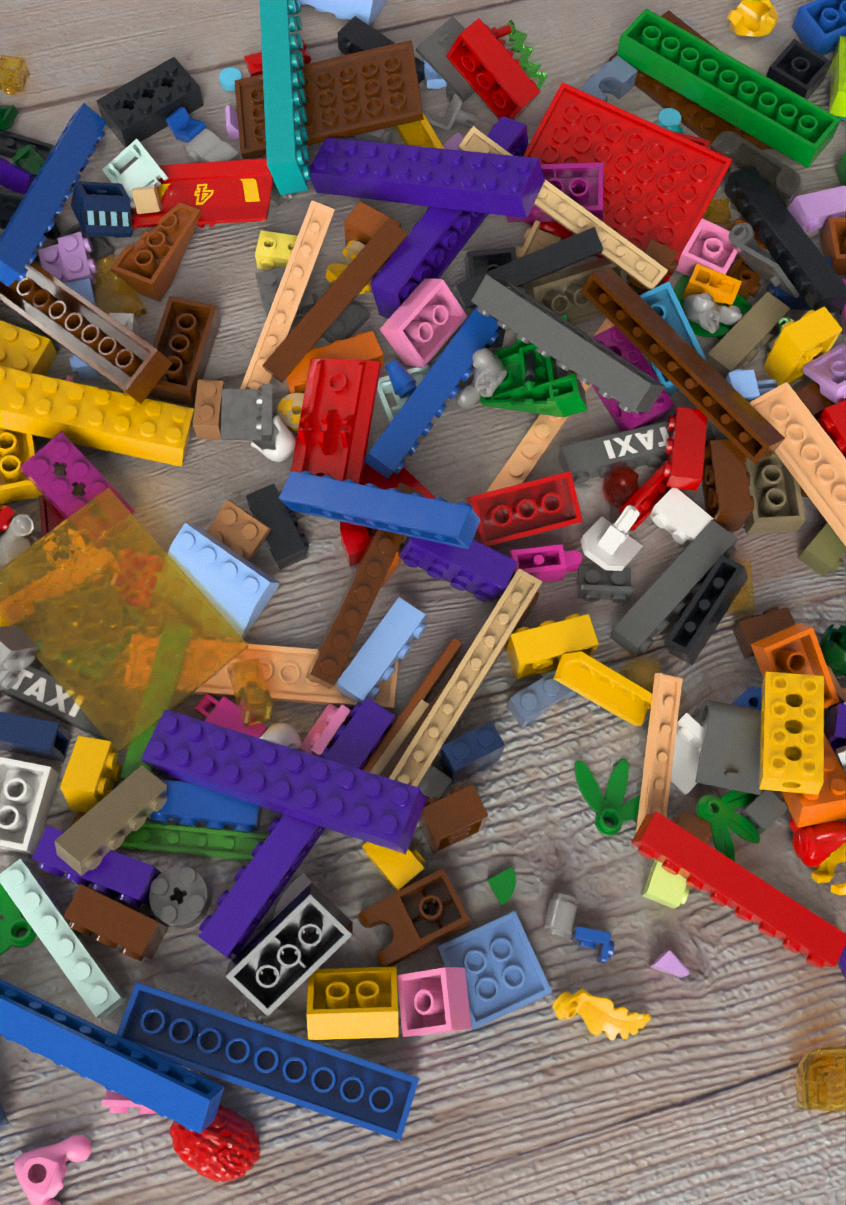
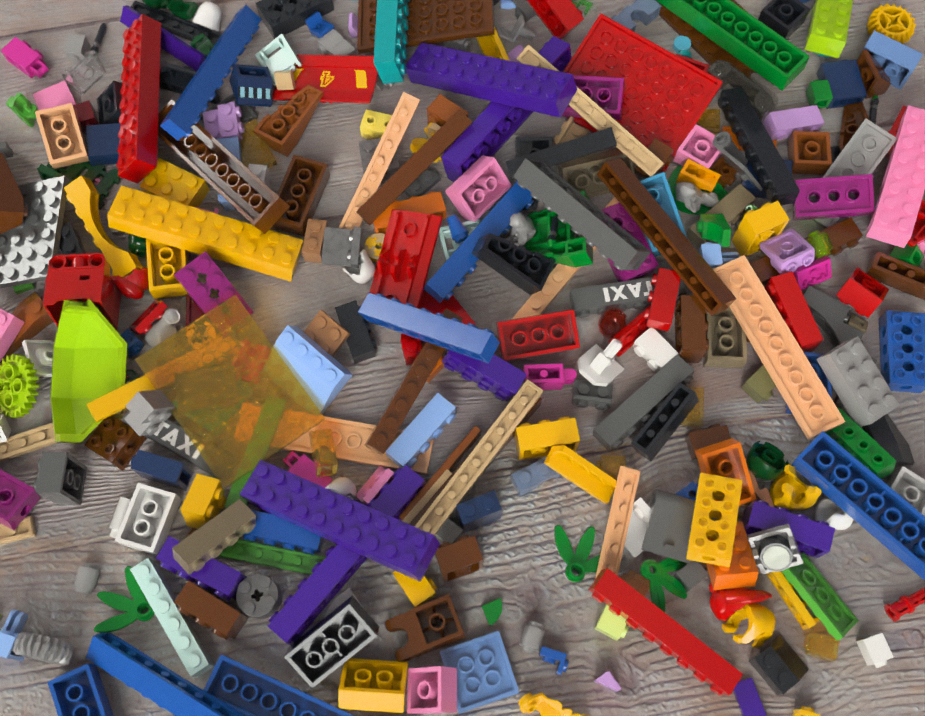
camera: 10 degrees right, 0 degrees up
none -> white hair [192,1,222,32]
none -> black wedge [471,233,556,295]
none -> green arch [696,213,731,247]

